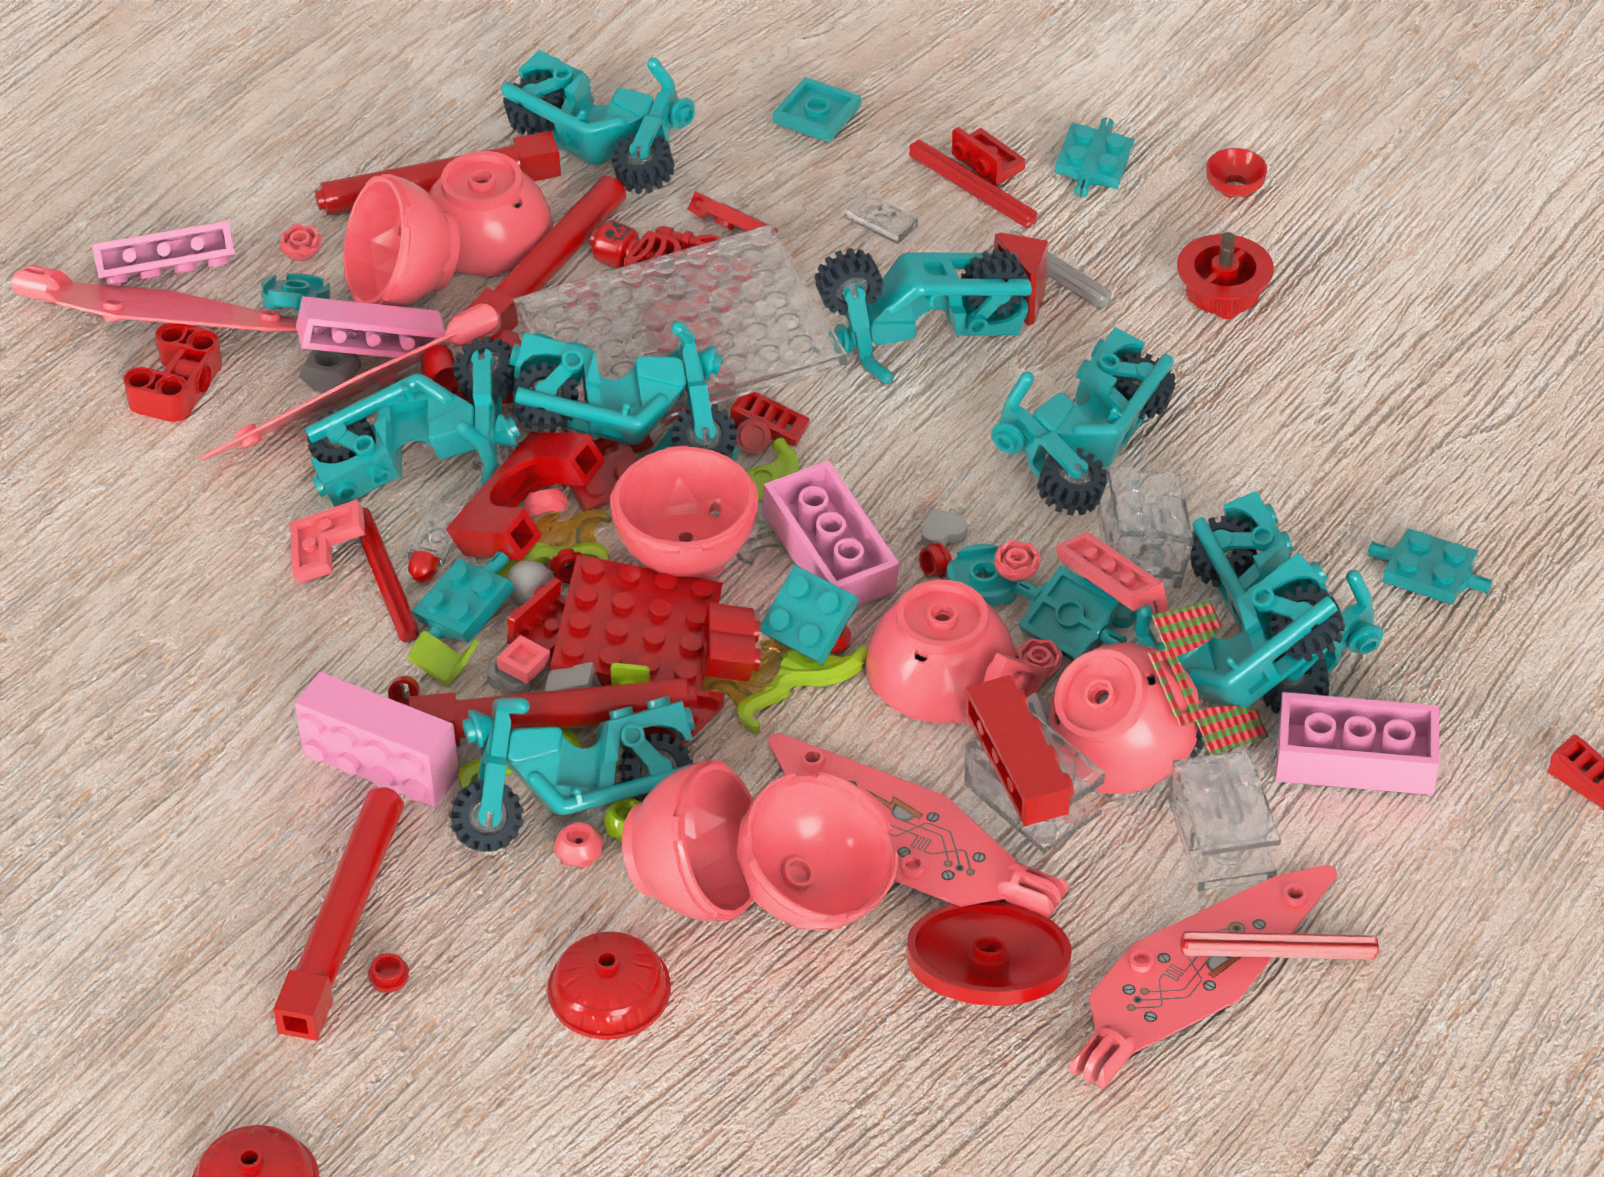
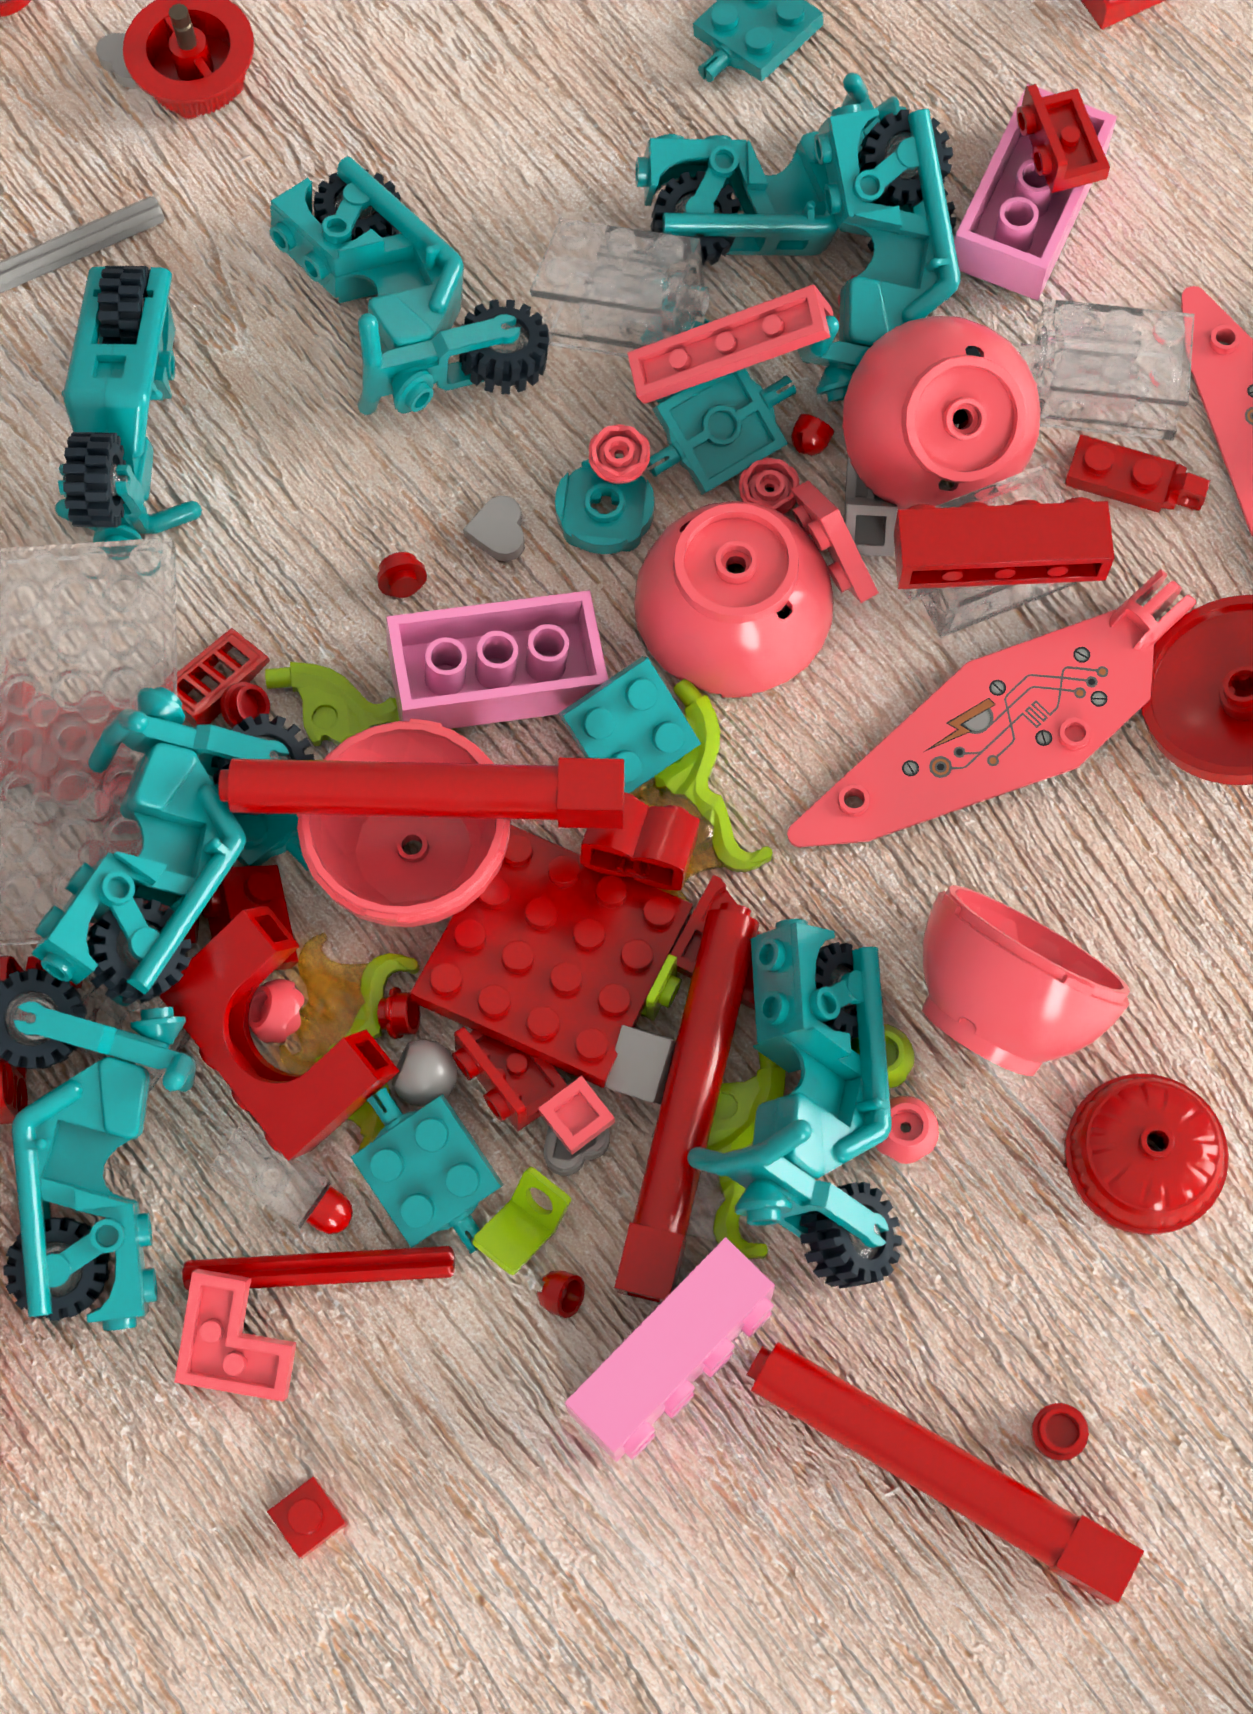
camera: 70 degrees left, 25 degrees up
coral rock [737,772,898,929] -> none
red plate [919,542,952,578] -> none
red slope [994,232,1048,326] -> none
piece [1148,600,1269,755] -> none
none -> red brick [219,758,625,829]
none -> red plate [267,1476,348,1559]
none -> red plate [377,552,427,598]
none -> red bracket [1016,84,1110,193]
none -> red hinge [1065,434,1210,513]

